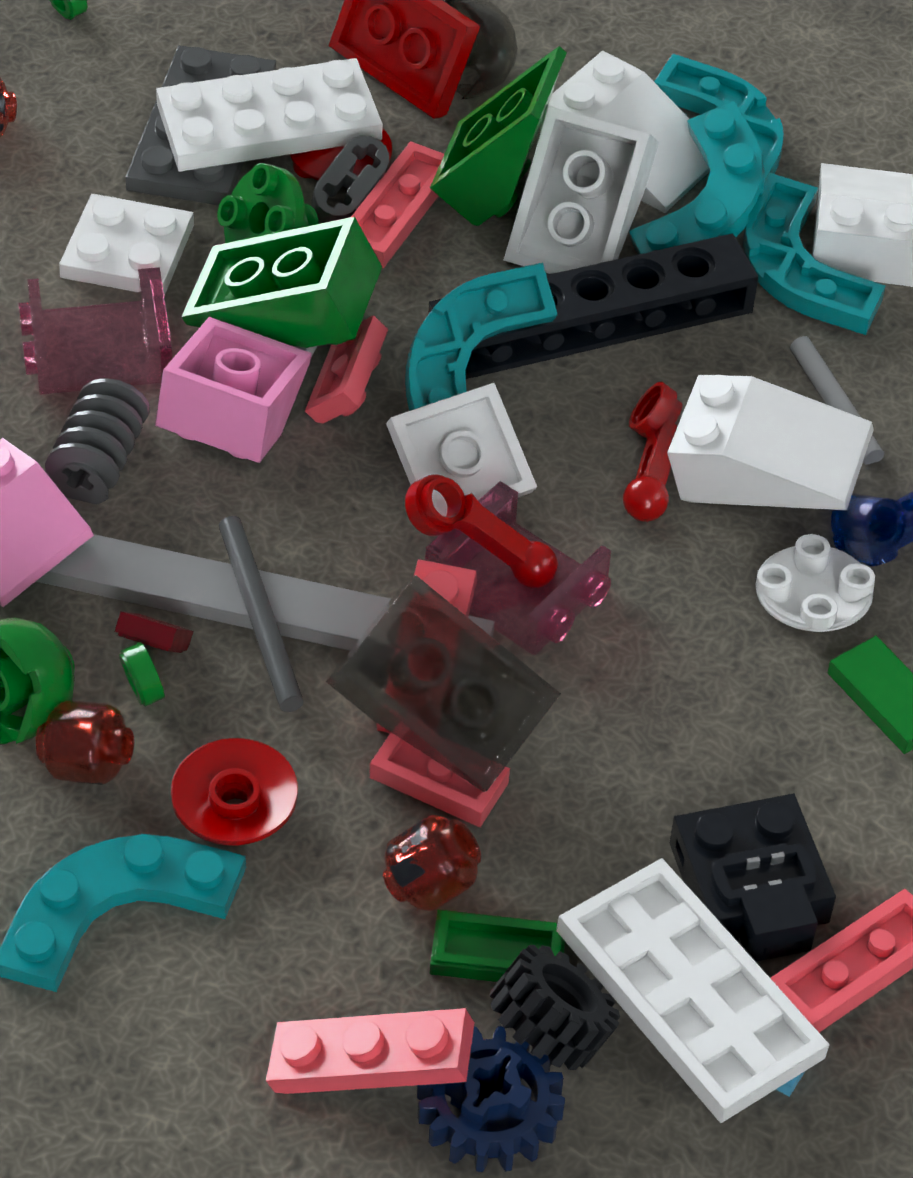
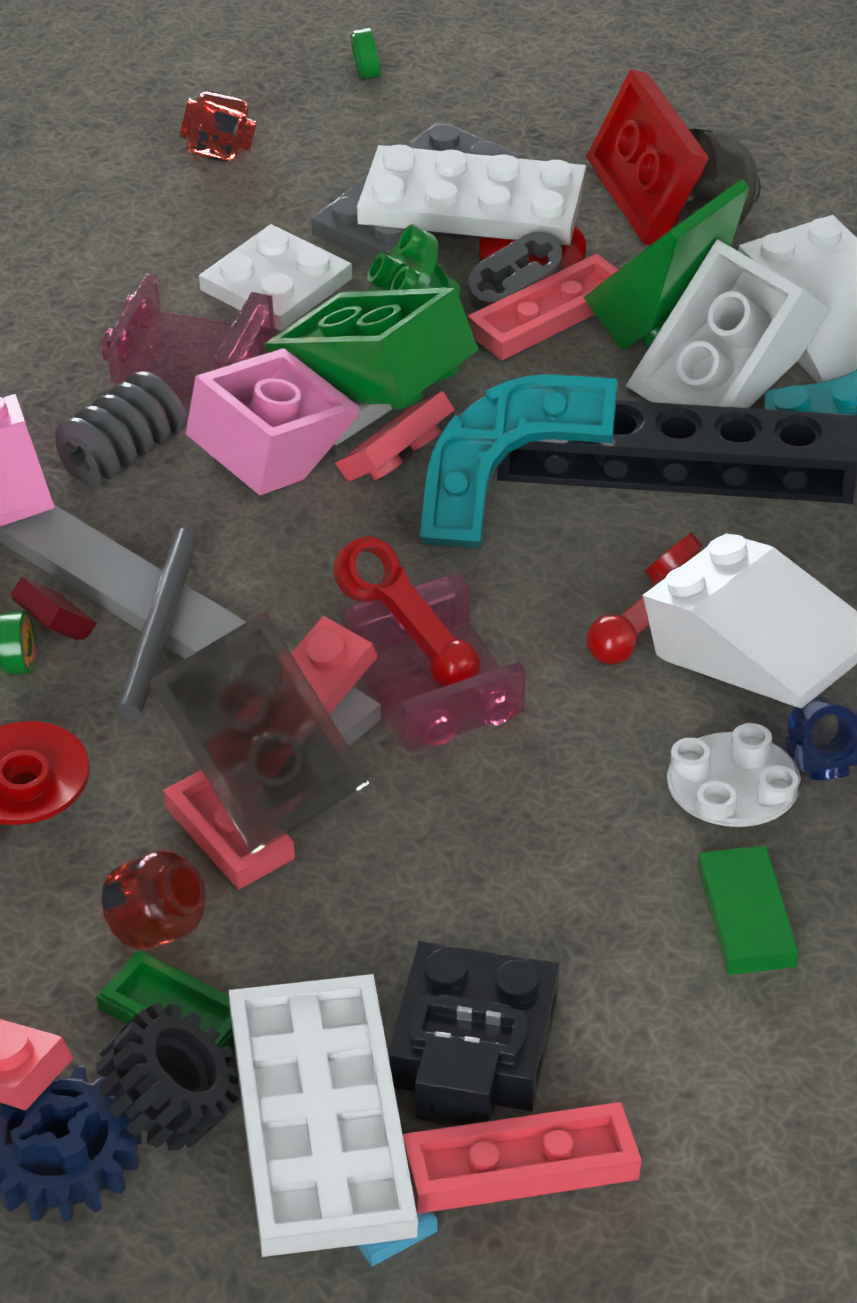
camera: 30 degrees right, 5 degrees down
white plate [386,383,537,517] -> none

